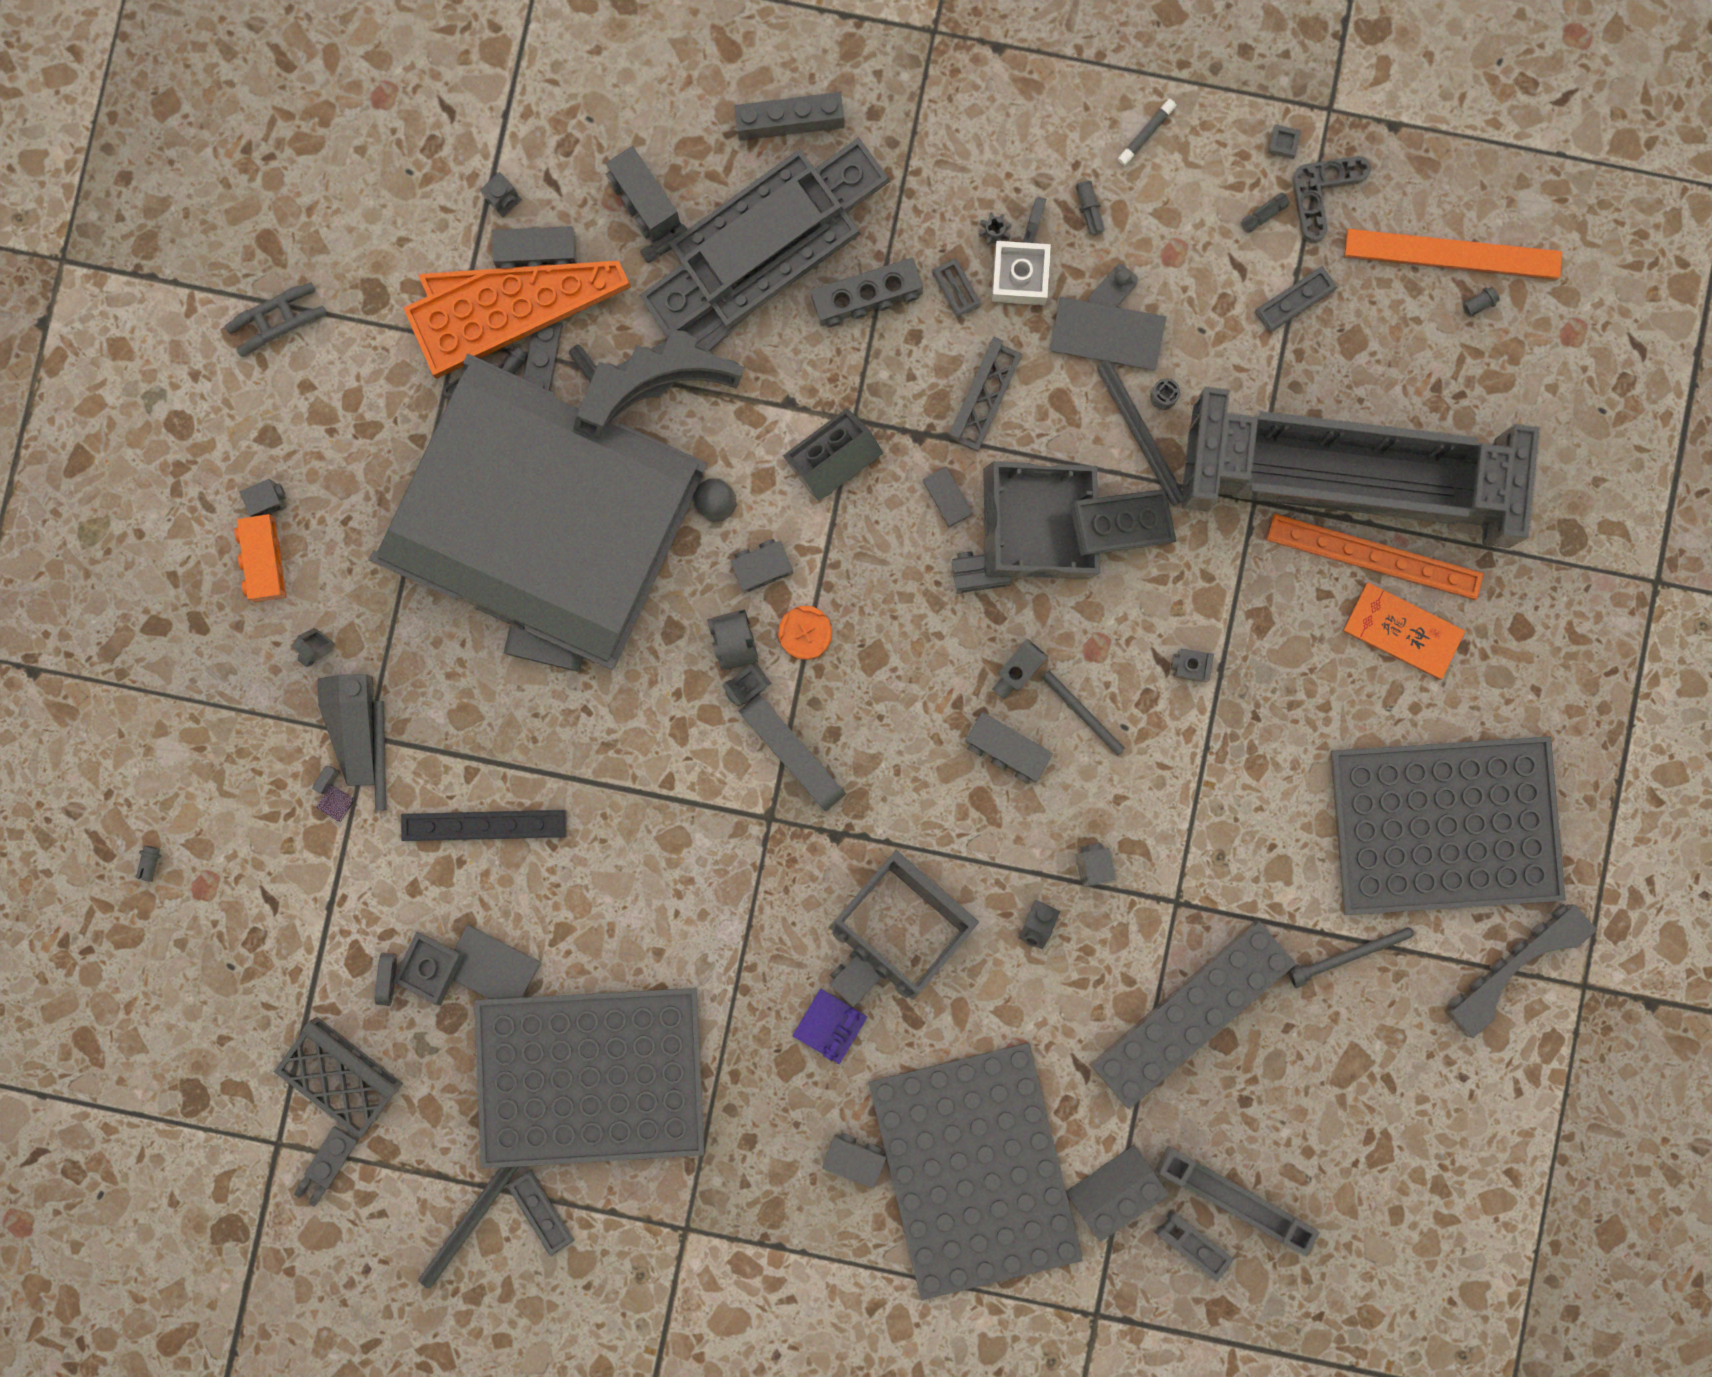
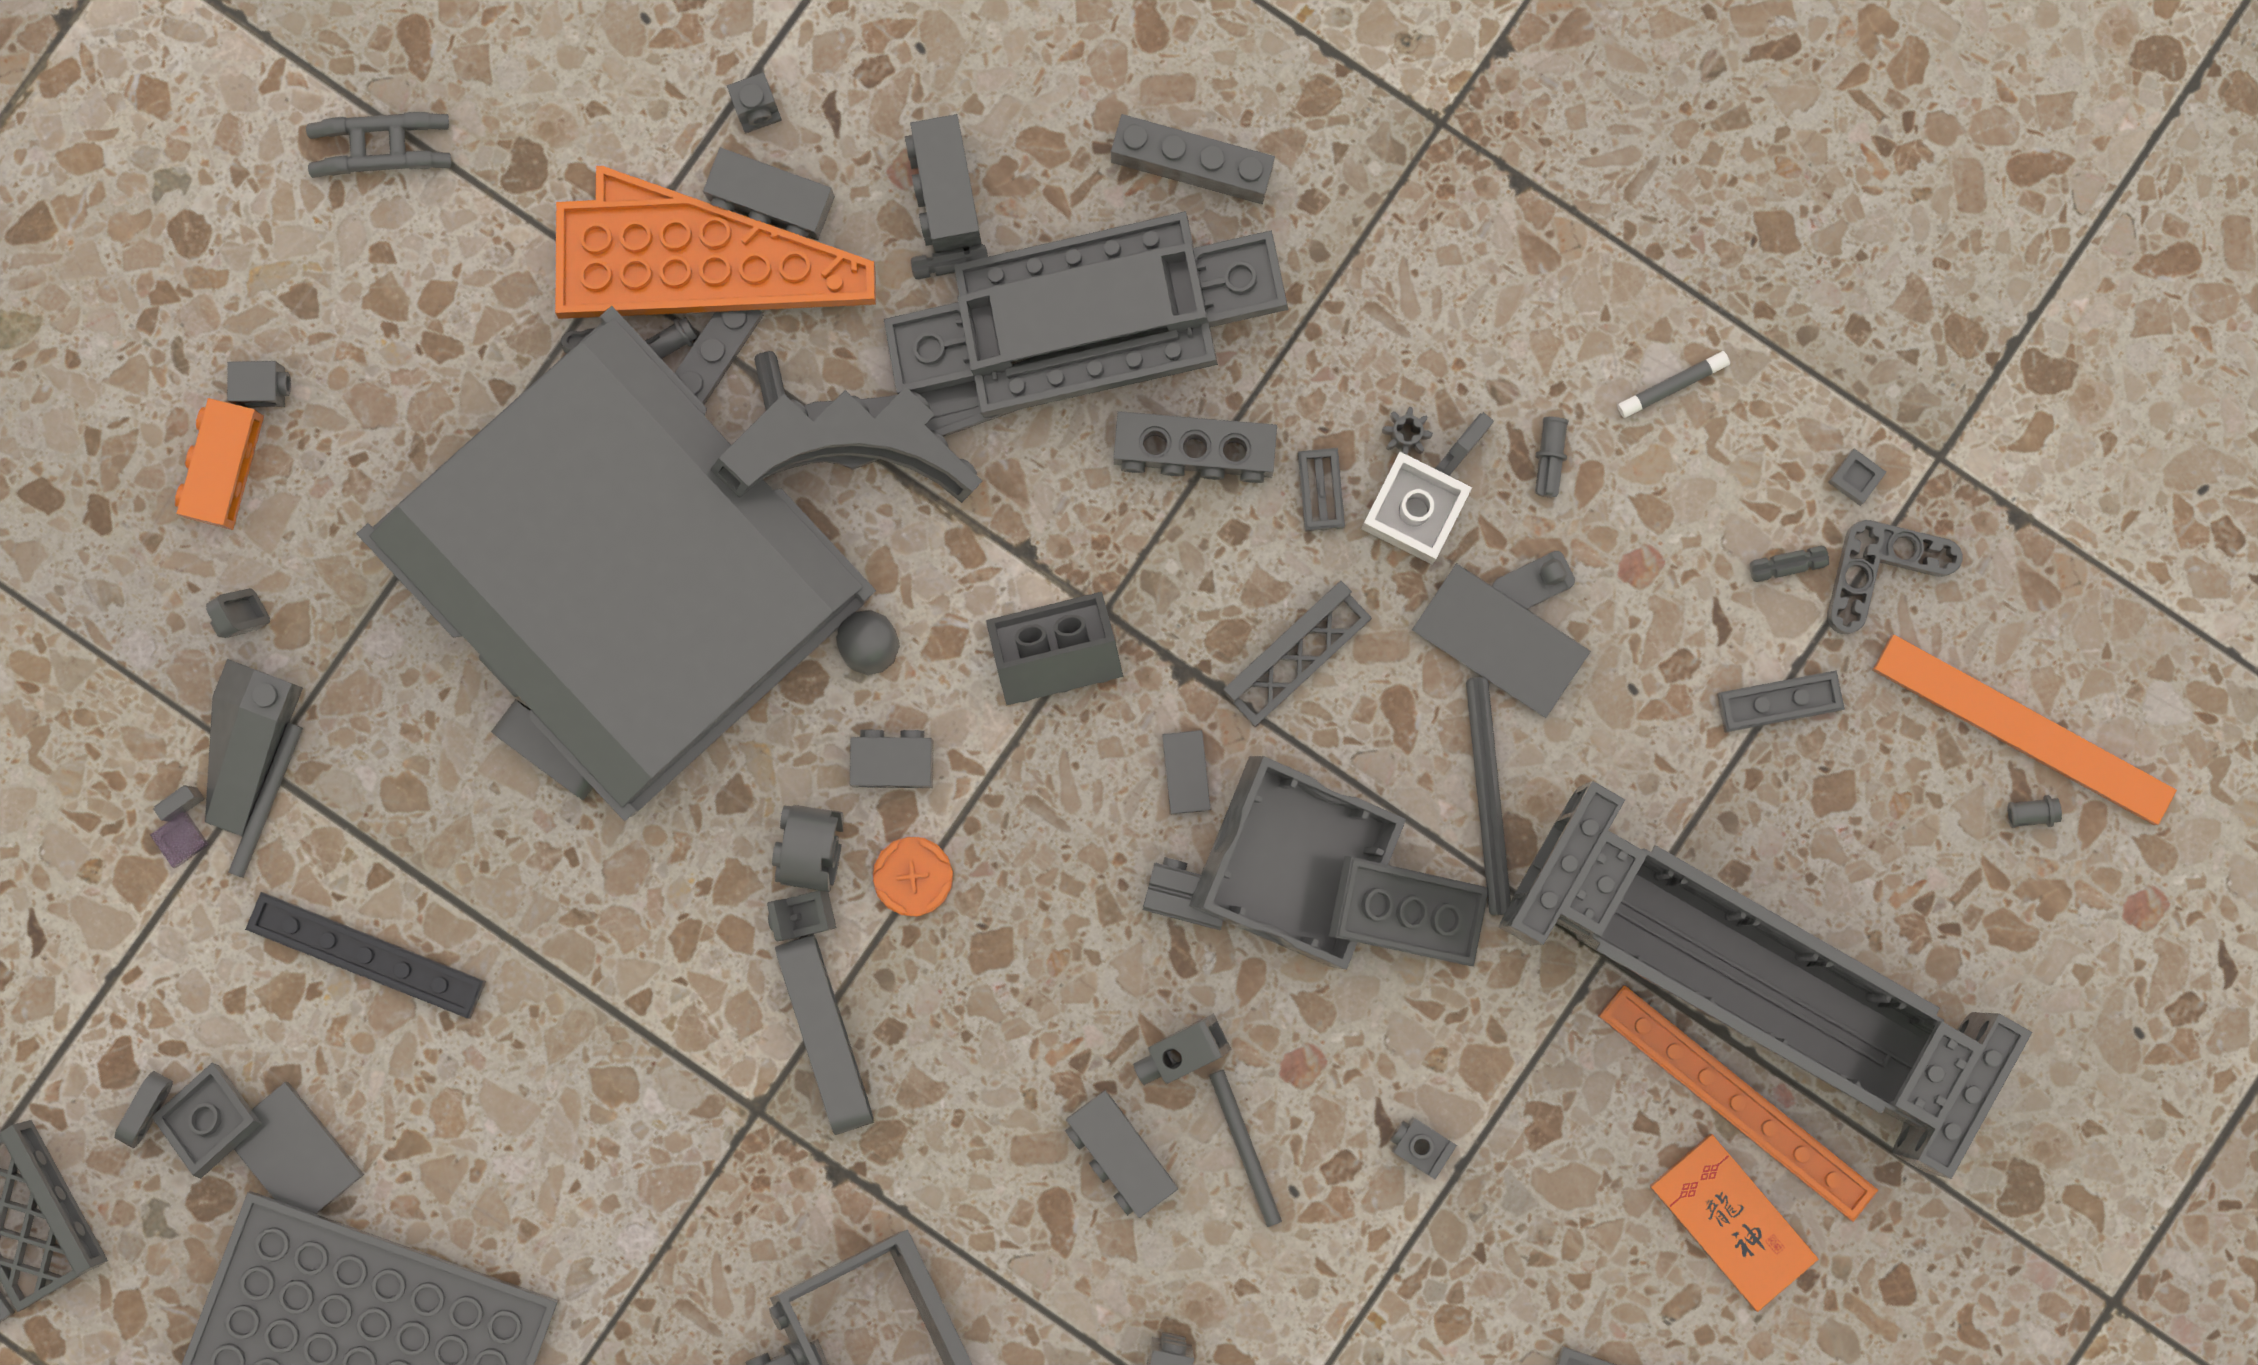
camera: 20 degrees right, 0 degrees up
dark grey wheel [1150,378,1180,410] -> none

